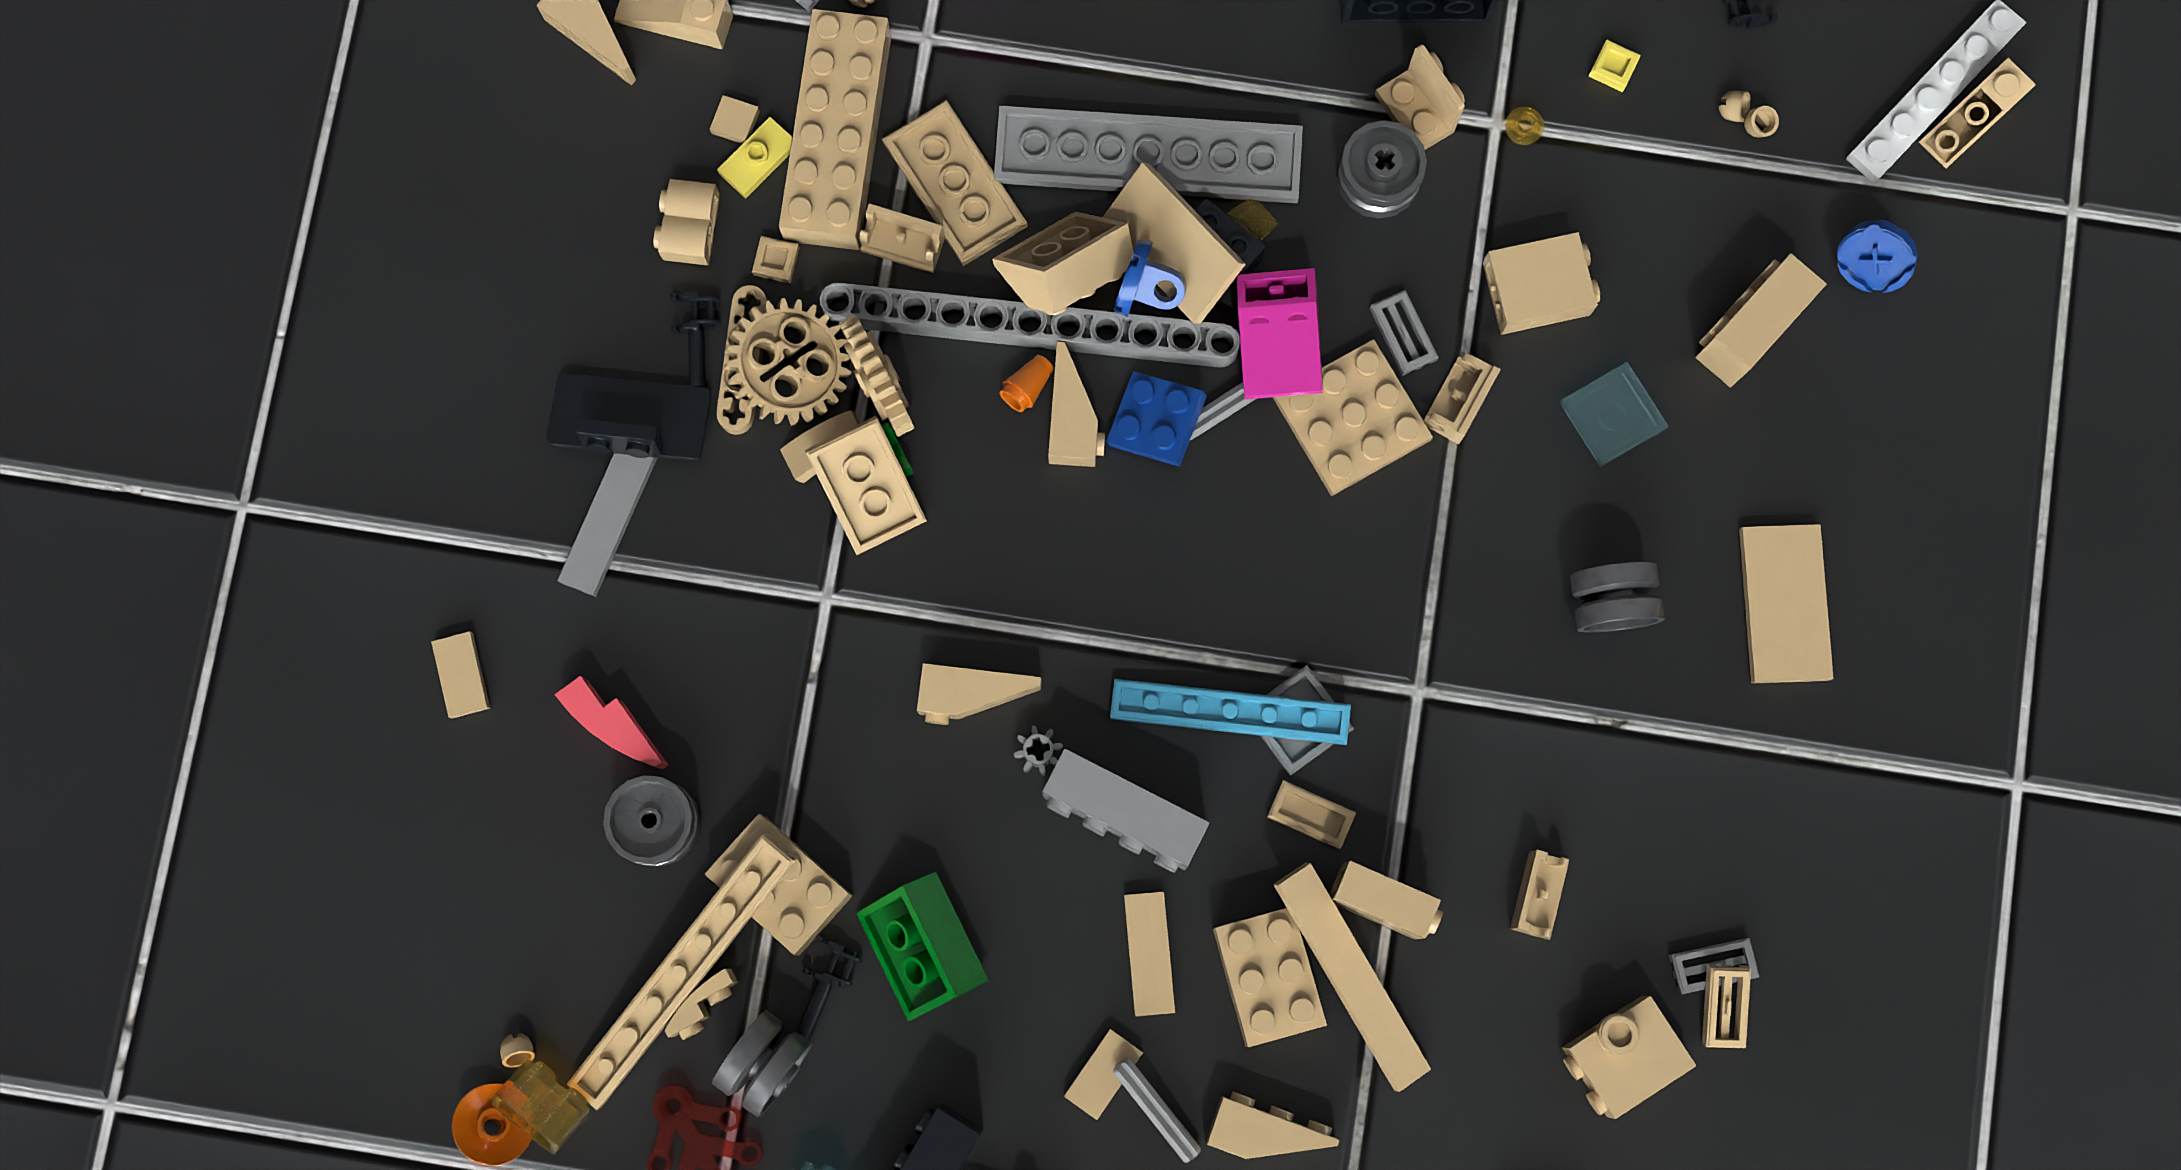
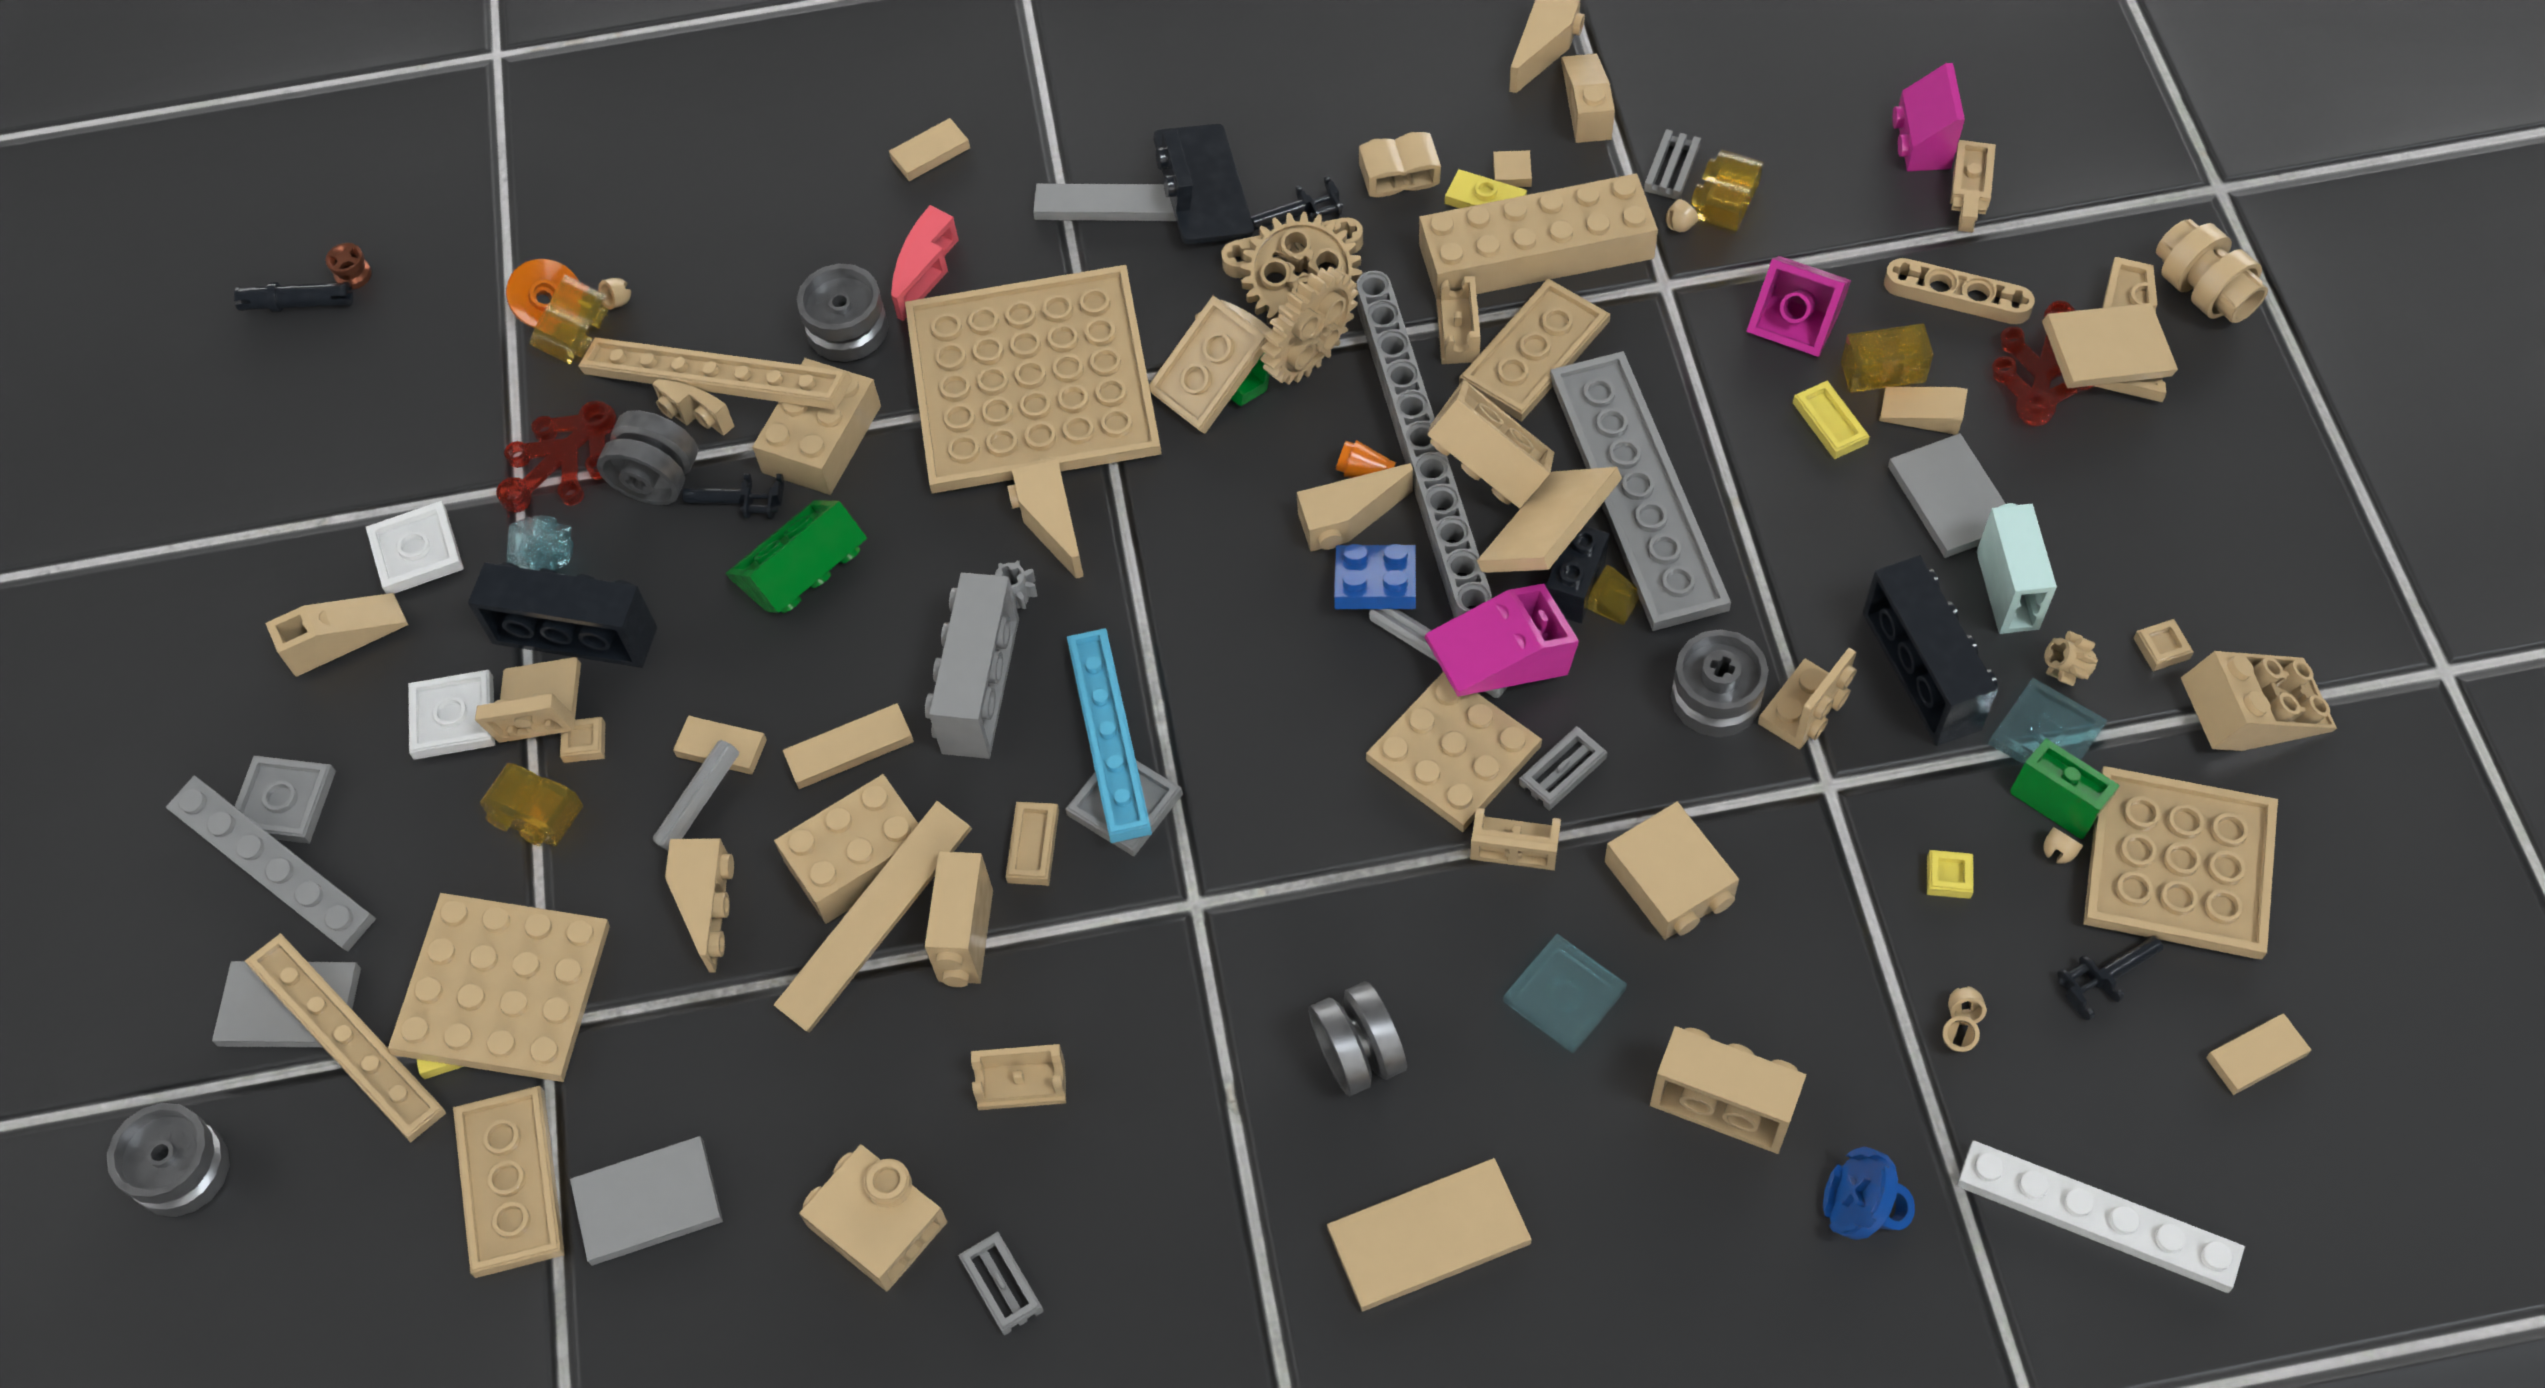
camera: 75 degrees right, 20 degrees down
tan tile [752,236,800,284] -> none
tile [1114,238,1186,317] -> none
clear yellow plate [1505,107,1544,145] -> none
tan tile [1702,964,1751,1048] -> none
tan slope [1919,58,2036,168] -> none
none -> tan plate [905,265,1161,494]

